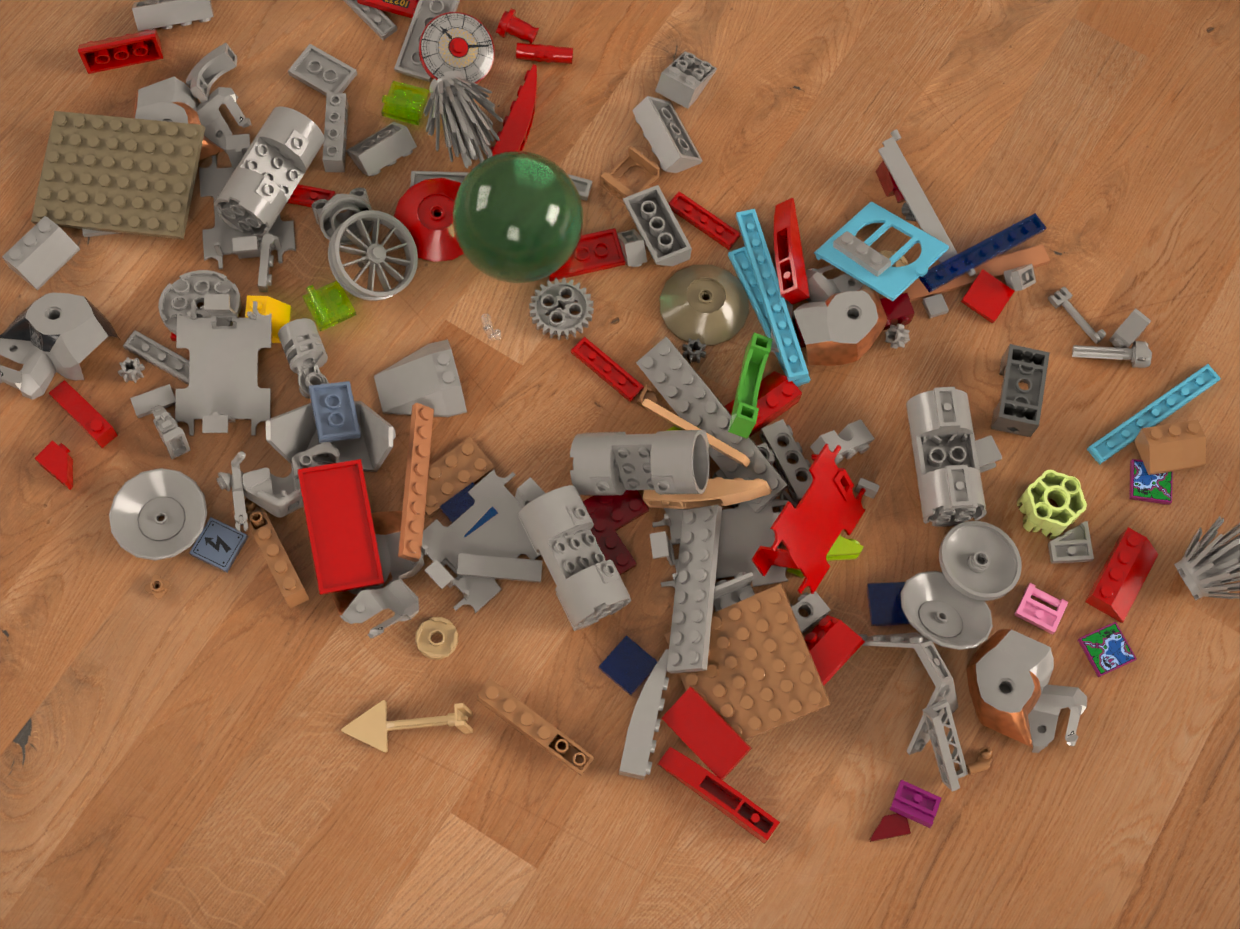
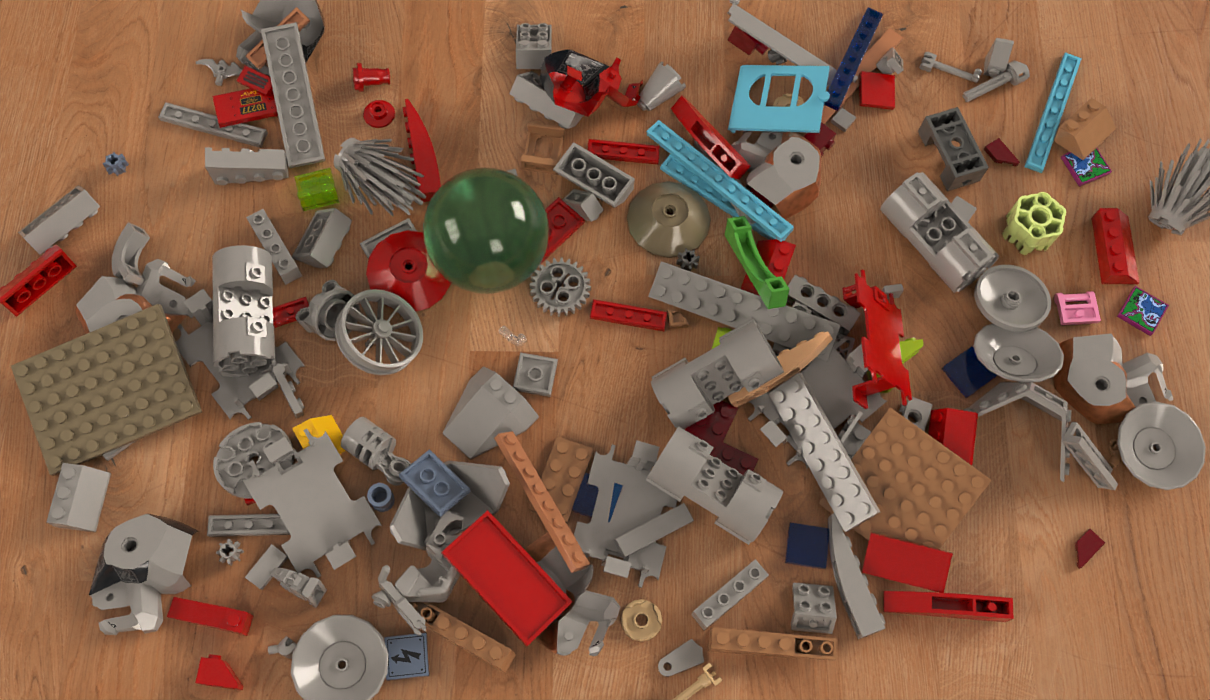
camera: 30 degrees left, 0 degrees up
light grey plate [288,44,357,96] -> none
clear neon green plate [302,281,356,332] -> none
light grey dish [419,12,495,84] -> none
red axle [516,43,573,64] -> none
light nougat tile [642,399,751,468] -> none
light grey arch [810,419,875,464] -> none
light grey plate [833,231,891,277] -> none
light grey gear [885,324,910,349] -> none
magenta plate [889,780,942,828] -> none
light grey wing [1048,521,1094,564] -> none
none -> light grey wedge [205,147,289,185]
none -> light grey piece [268,636,297,659]
none -> red piece [363,100,395,128]
none -> sand blue piece [367,483,395,512]
none -> light grey tile [513,352,558,397]
none -> piece [540,49,643,117]
none -> light grey cone [637,62,686,111]
none -> light grey piece [658,639,704,677]
none -> light grey brick [691,559,769,631]
none -> light grey bracket [791,583,837,634]
none -> dark red tile [984,138,1020,166]
none -> light grey dish [1117,401,1206,490]

